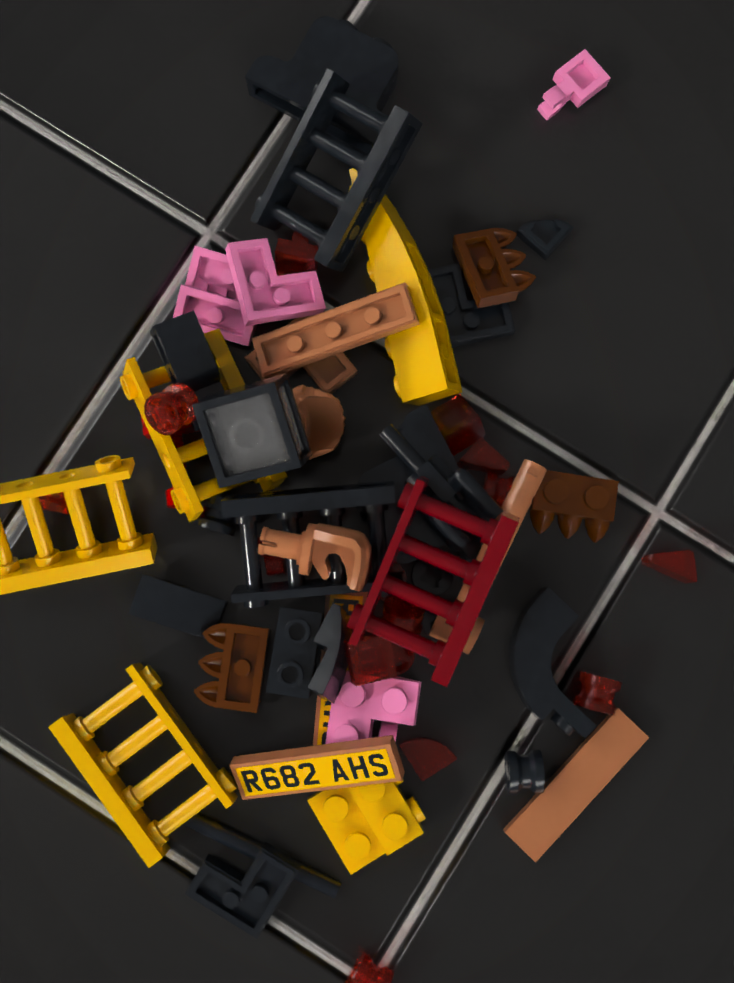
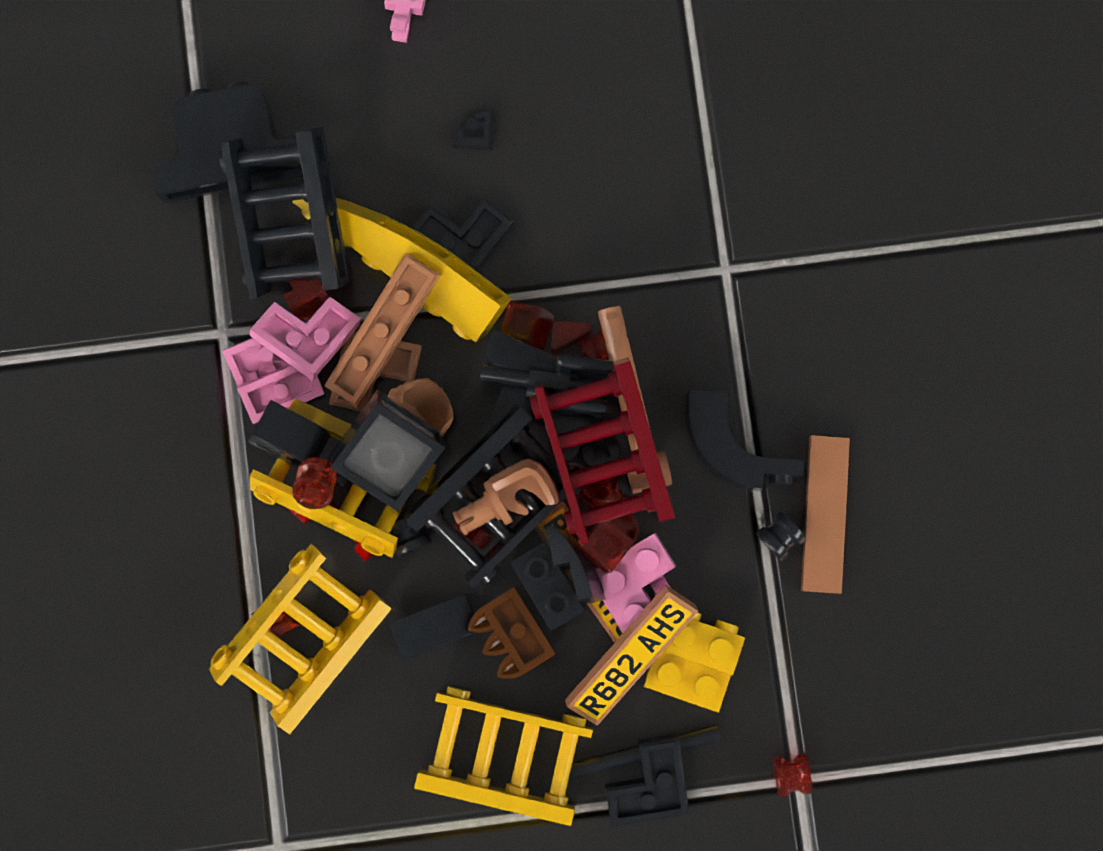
camera: 40 degrees left, 0 degrees up
clear red tile [399,738,457,782] -> none
reddish brown plate [452,228,536,308] -> none
reddish brown plate [530,470,619,543] -> none
clear red wheel [573,672,622,715] -> none
clear red slope [641,550,697,583] -> none

